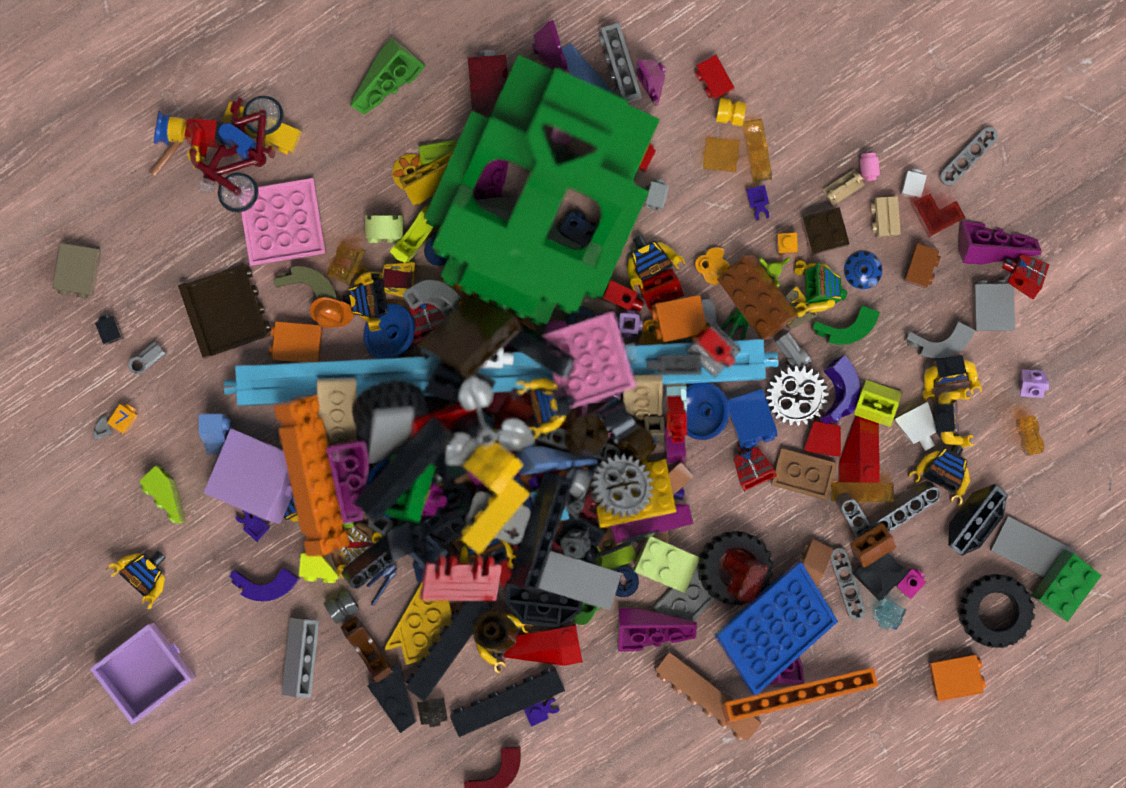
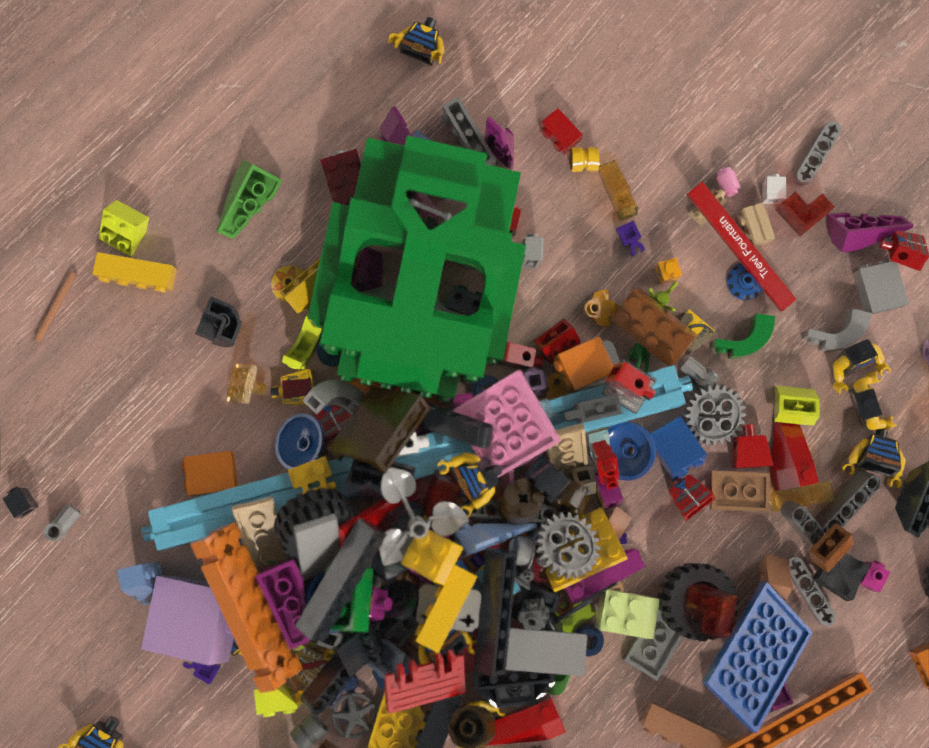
camera: 20 degrees left, 5 degrees down
light grey tile [93,416,113,440] -> none
light orange brick [107,403,138,434] -> none
lime slope [139,466,186,524] -> none
piece [154,96,284,213] -> none
dark brown panel [178,263,271,359] -> none
dark purple arch [229,568,300,602] -> none
bright pink plate [239,178,326,266] -> none
olive arch [273,266,338,300] -> none
orange piece [310,297,354,328] -> none
torso [343,272,388,332] -> none
yellowish green brick [365,215,403,243] -> none
lime tile [418,139,457,166] -> none
magenta wedge [618,608,697,652] -> none
torso [627,235,686,291] -> none
clear yellow piece [703,137,740,173] -> none
torso [794,260,847,317] -> none
dark brown brick [801,207,850,256] -> none
dark purple arch [820,355,860,424] -> none
clear light blue brick [873,598,907,630] -> none
white torso [893,402,936,451] -> none
dark orange brick [903,243,941,288] -> none
none -> neon yellow slope [98,200,149,256]
none -> black brick [195,296,242,347]
none -> yellow plate [288,456,337,494]
none -> dark grey wheel [332,693,377,738]
none -> dark grey hinge [409,199,451,220]
none -> red tile [686,181,796,312]

